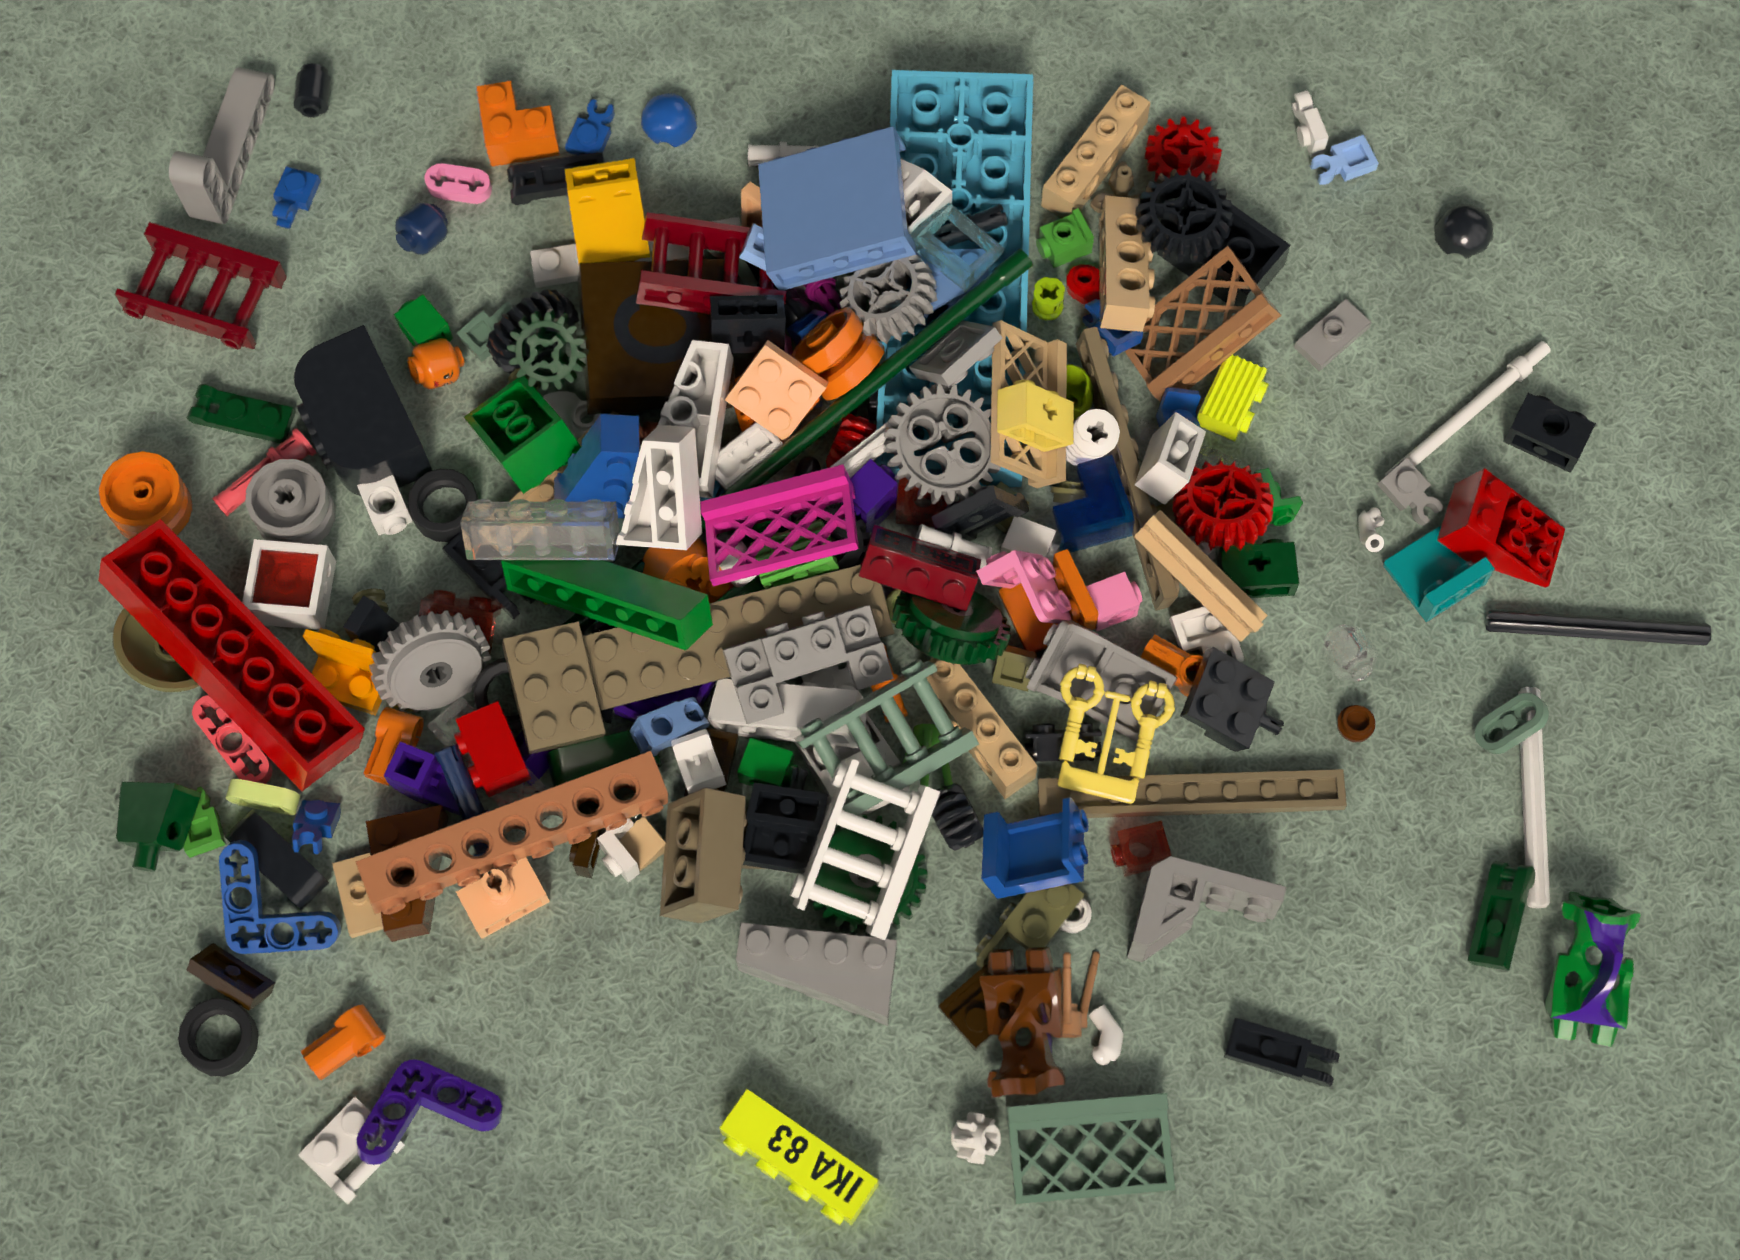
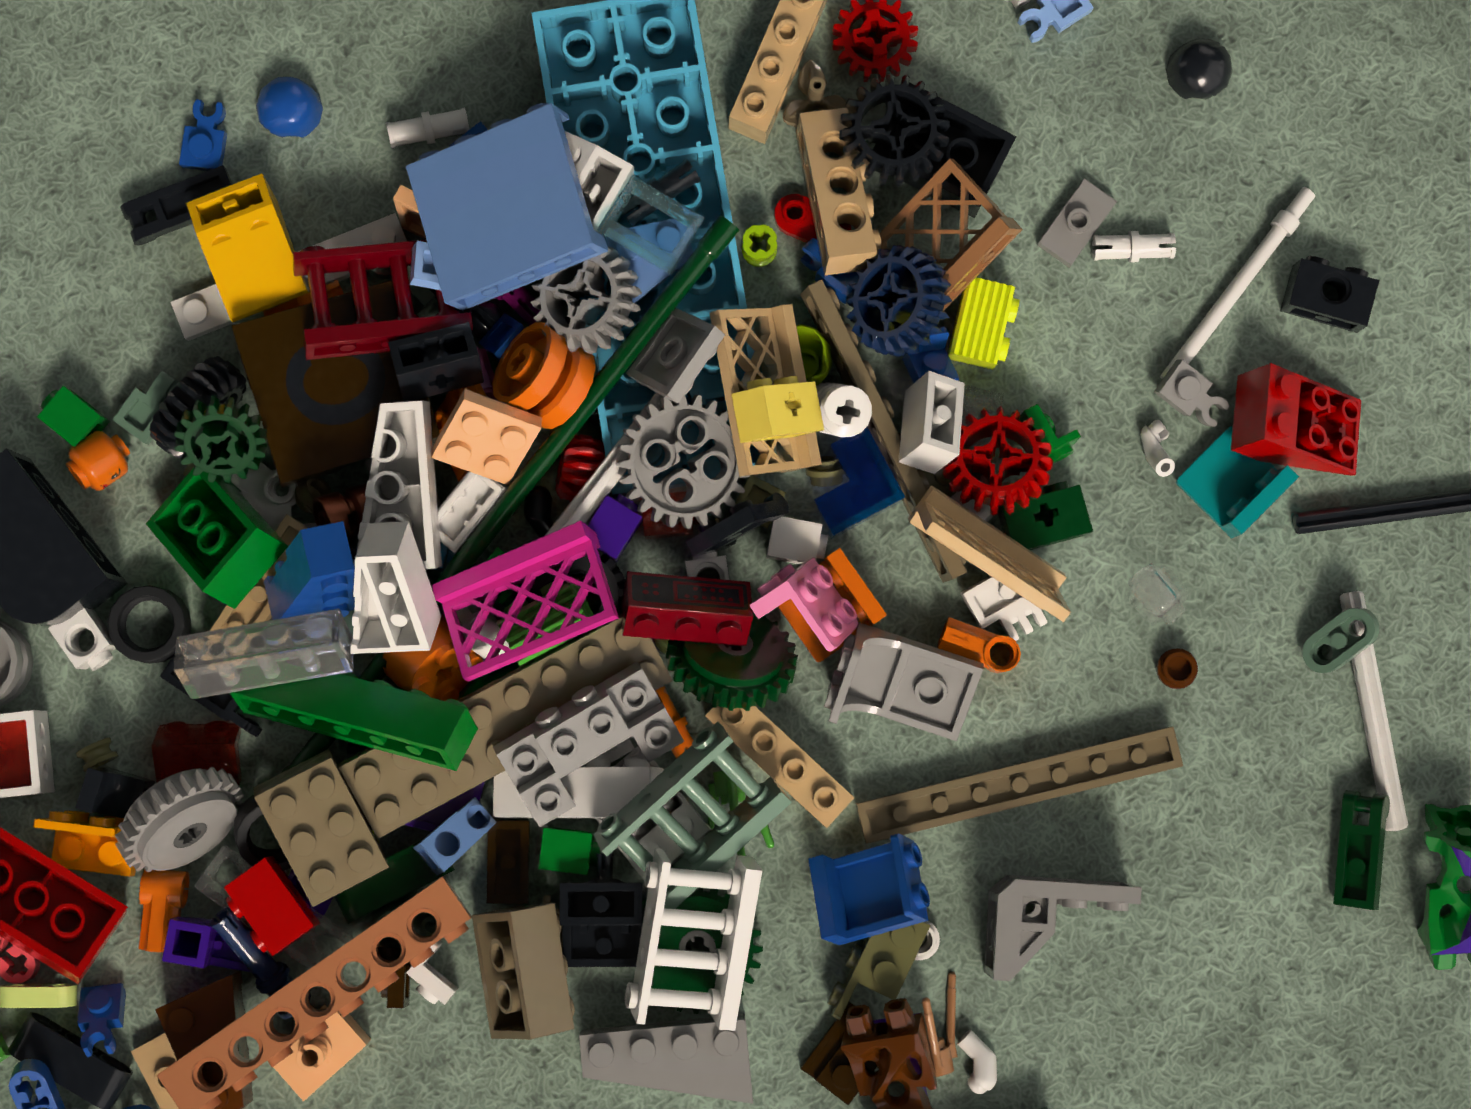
camera: 20 degrees left, 15 degrees up
dark blue head [395,202,448,255] -> none
bright pink beam [425,164,492,204] -> none
orange brick [476,81,560,167] -> none
tan slope [619,816,666,871] -> none
white bracket [671,729,726,794] -> none
white pin [915,524,992,569] -> none
black gear [932,783,983,851] -> none
olive plate [992,645,1038,692] -> none
black hinge [1024,722,1102,762] -> none
bright green brick [1036,208,1094,268] -> none
light yellow piece [1058,663,1175,804] -> none
bright pink brick [1086,572,1142,632] -> none
clear red brick [1110,820,1172,877] -> none
black plate [1180,647,1284,752] -> none
black hinge [1223,1018,1340,1087] -> none
none -> dark blue gear [846,245,952,357]
none -> white pin [1092,231,1176,262]

